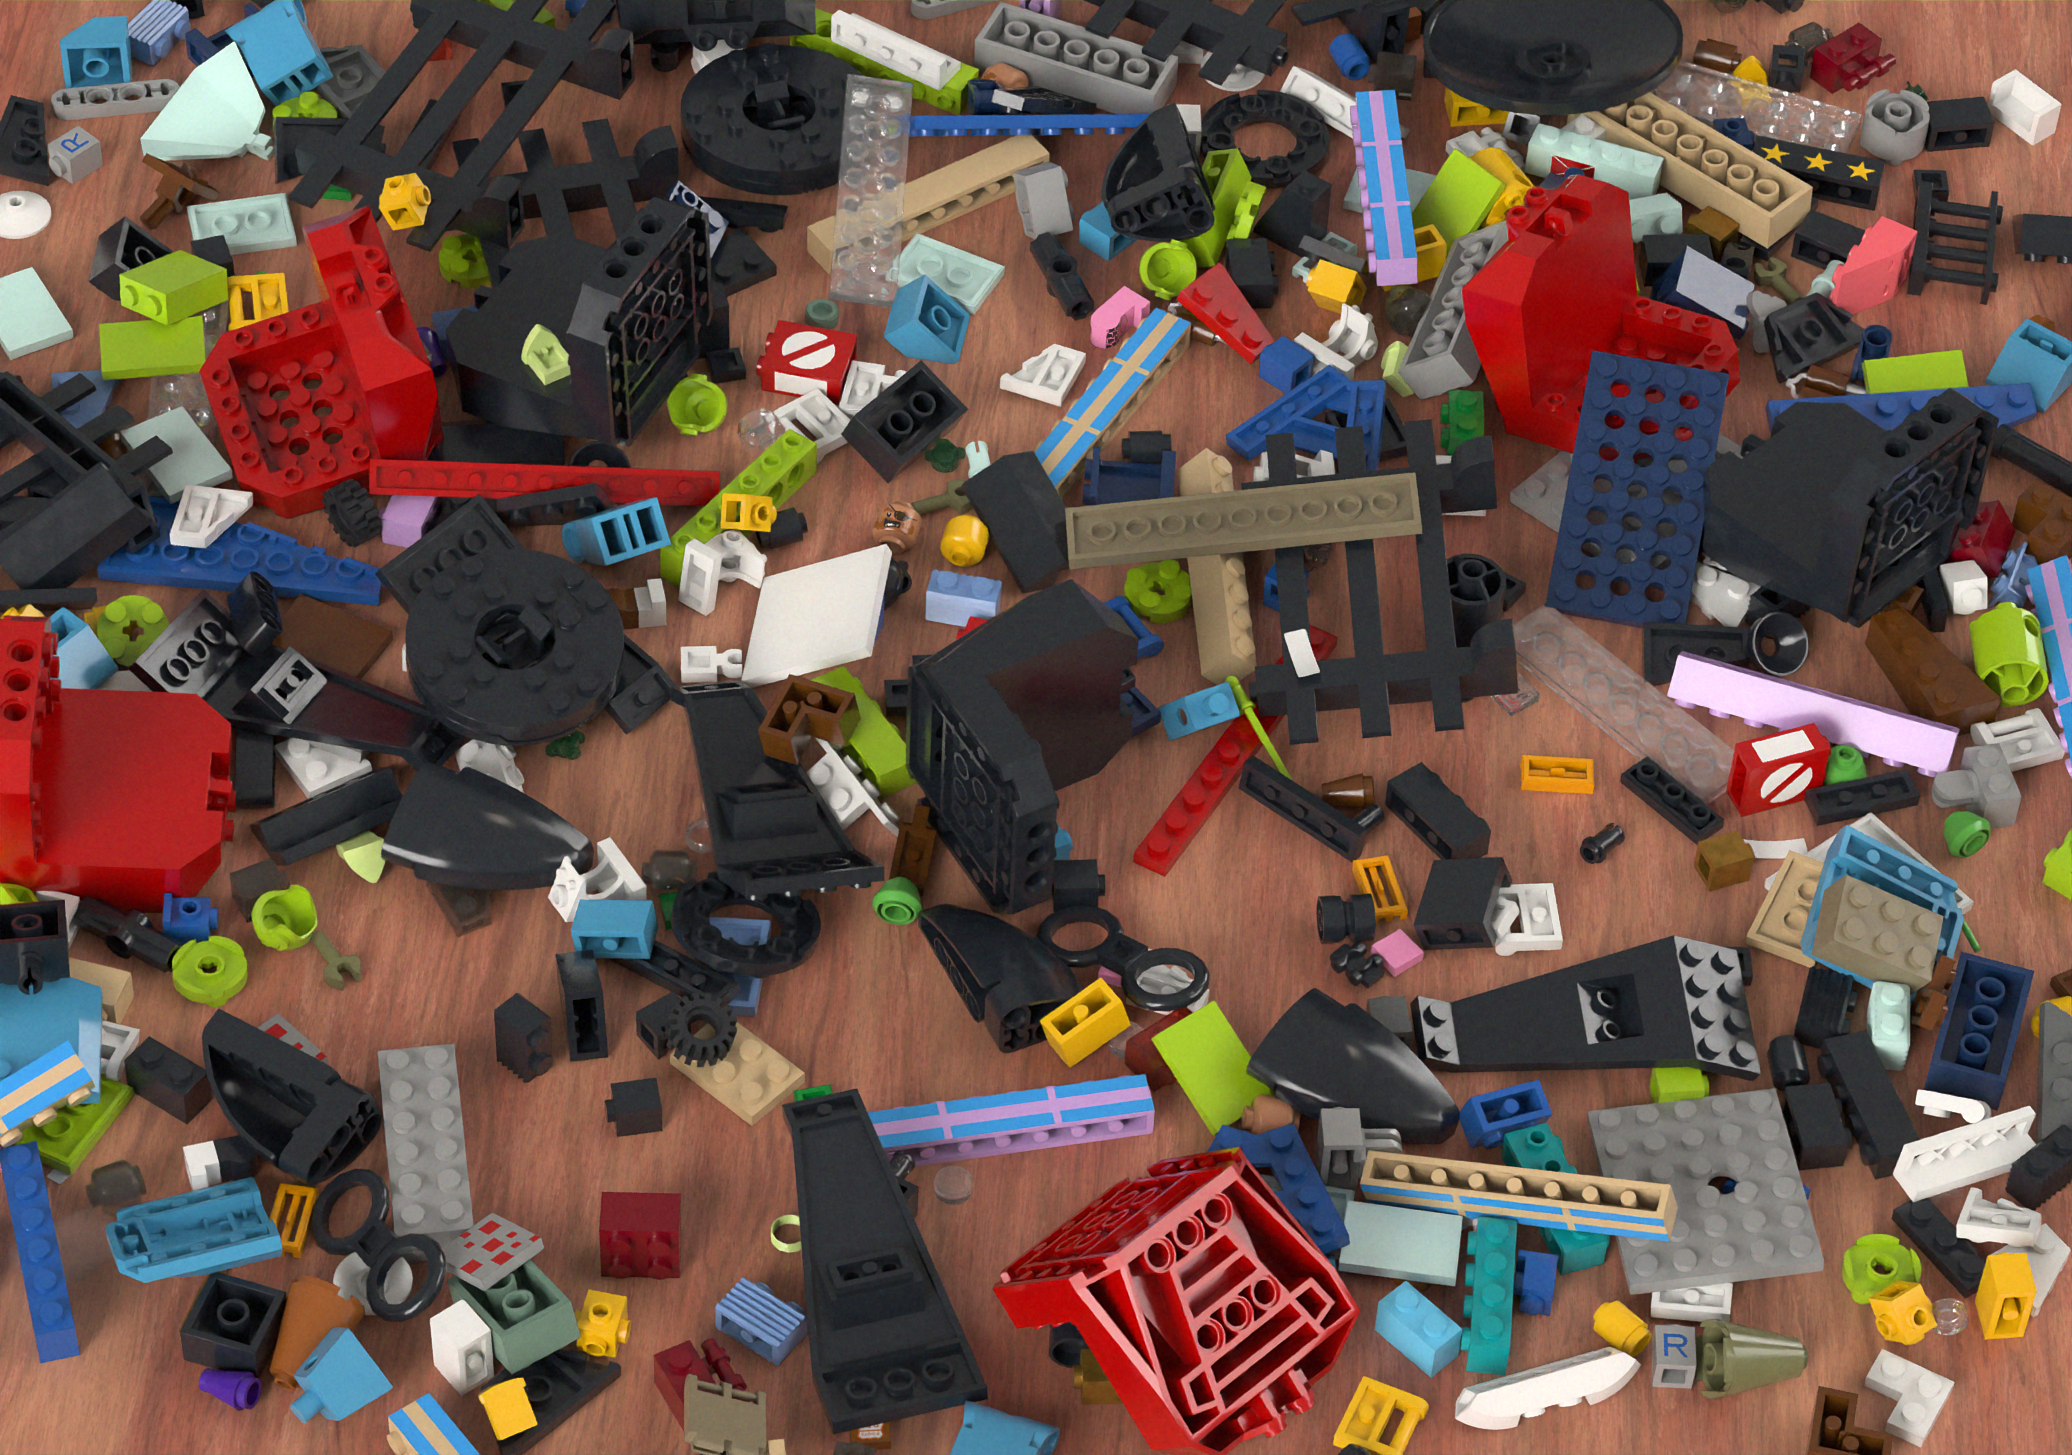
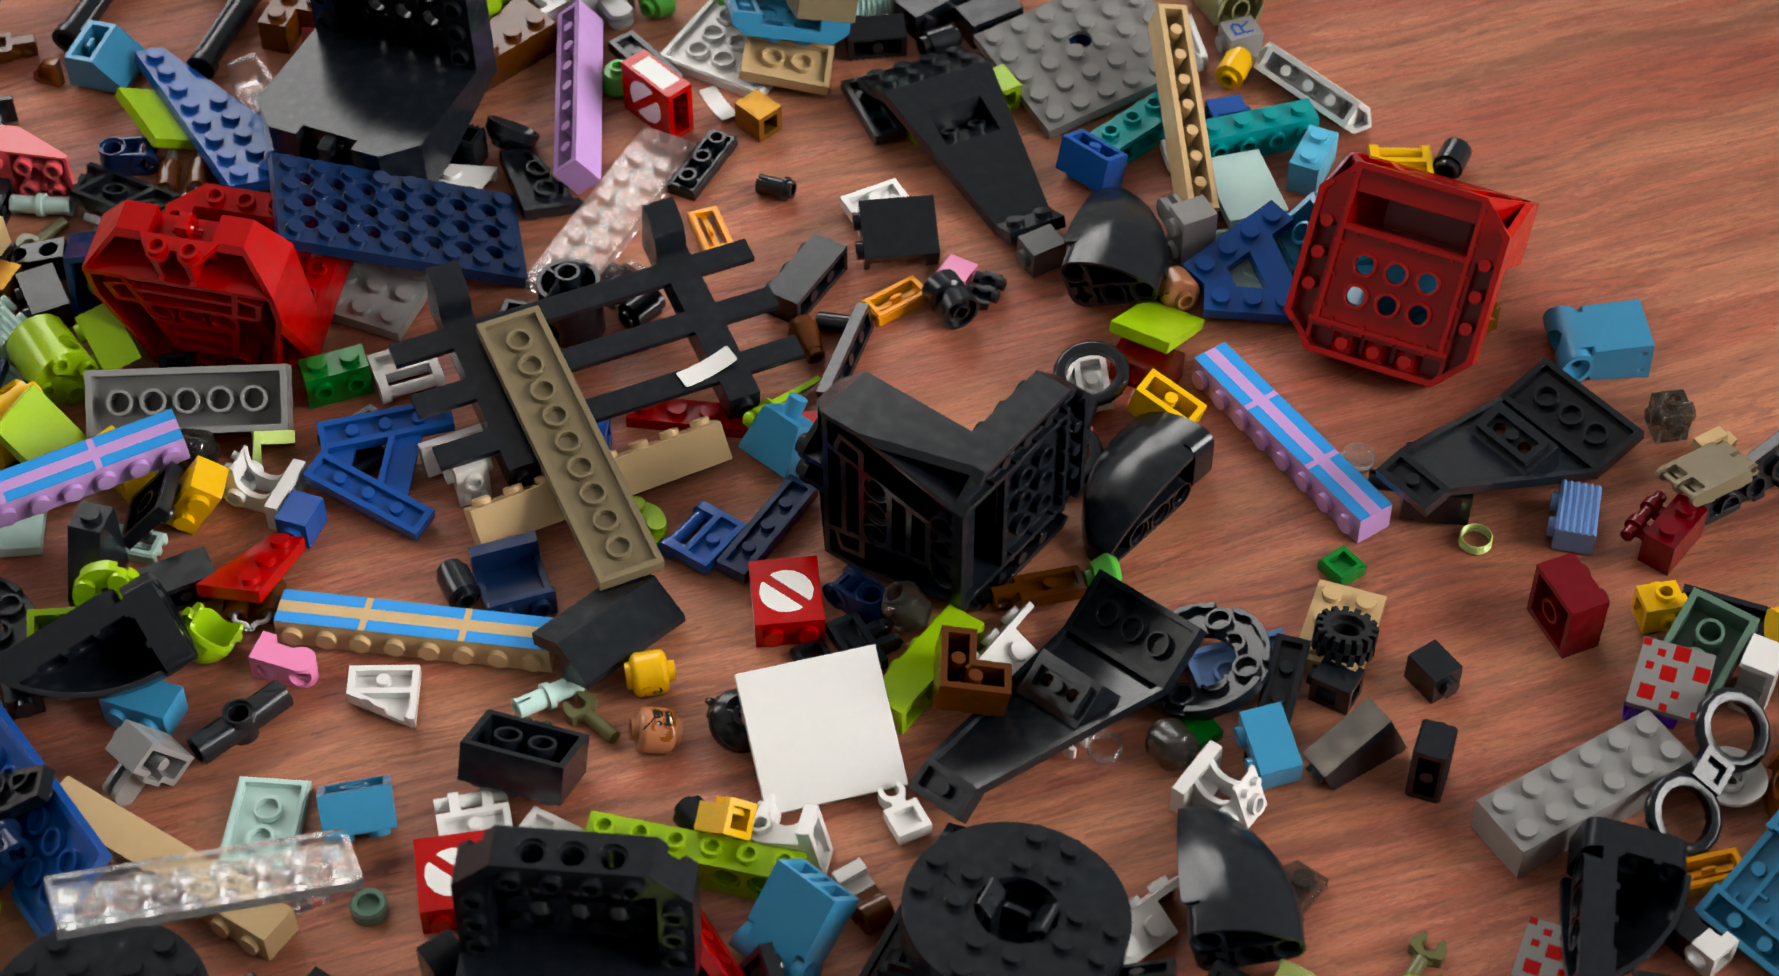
camera: 110 degrees left, 0 degrees up
medium blue brick [925,569,1002,627] -> none

